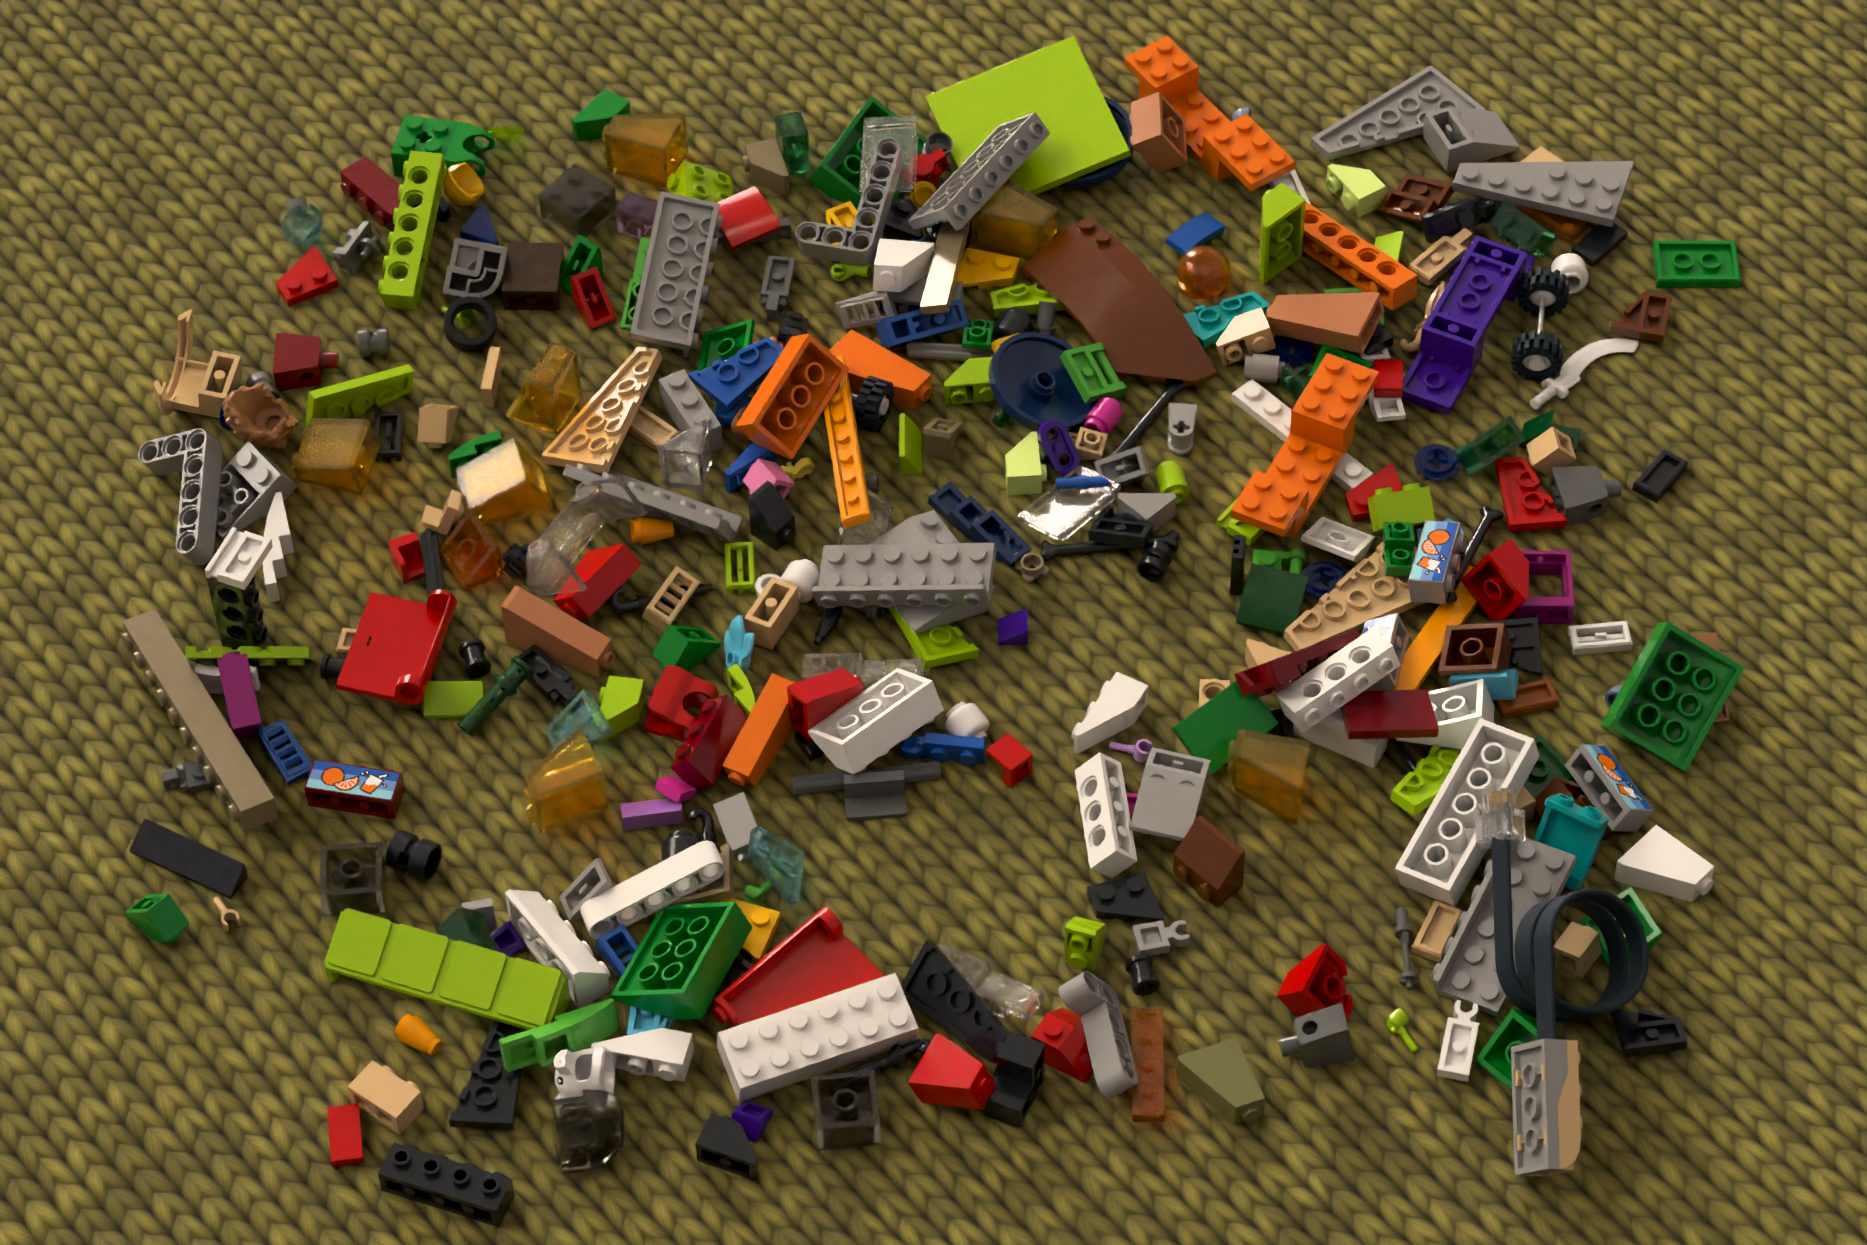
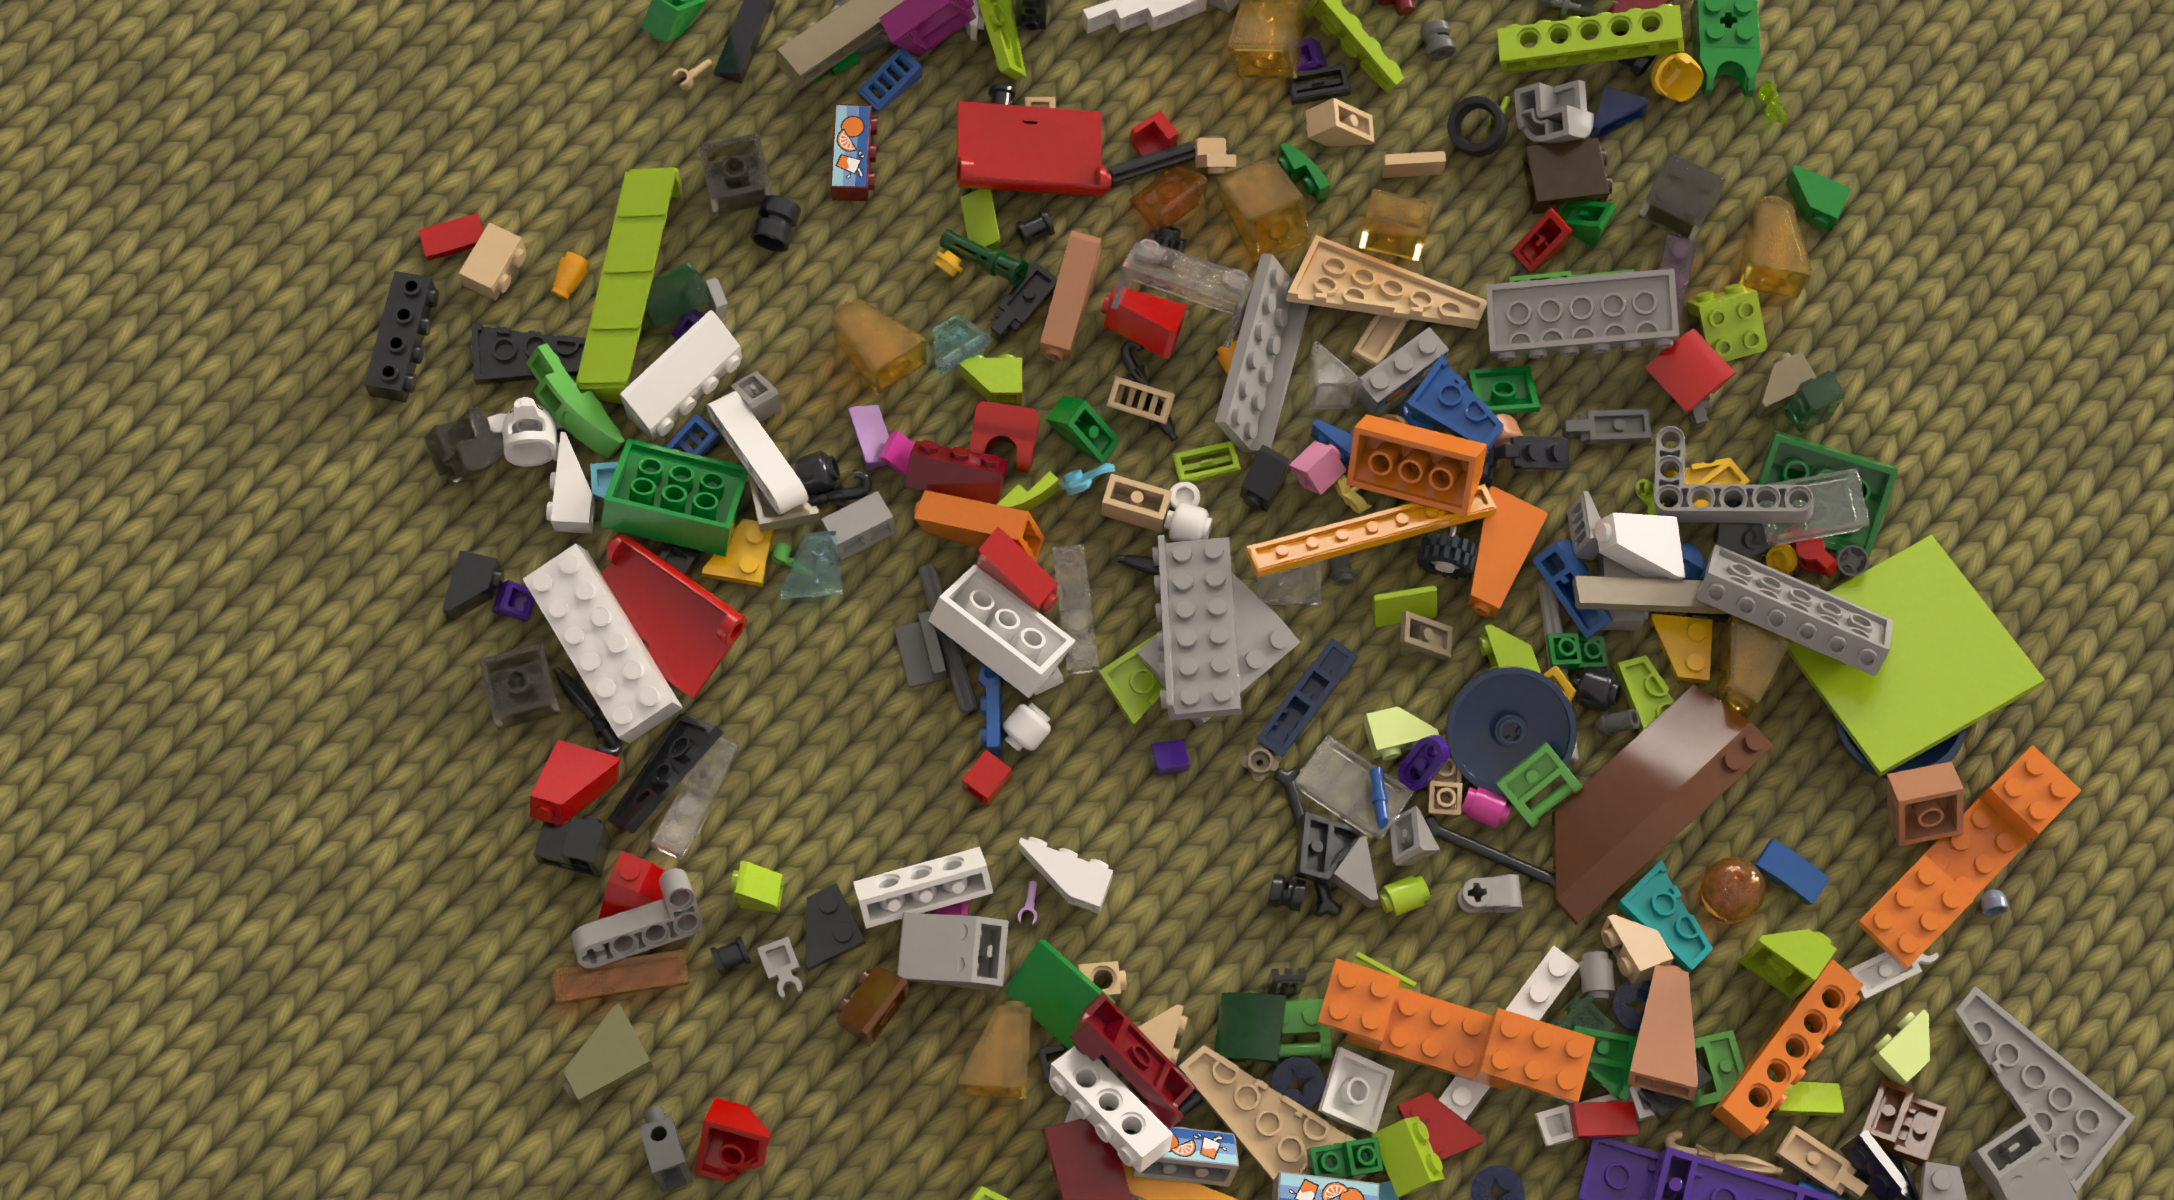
camera: 75 degrees right, 20 degrees up
none -> yellow plate [934,250,963,278]

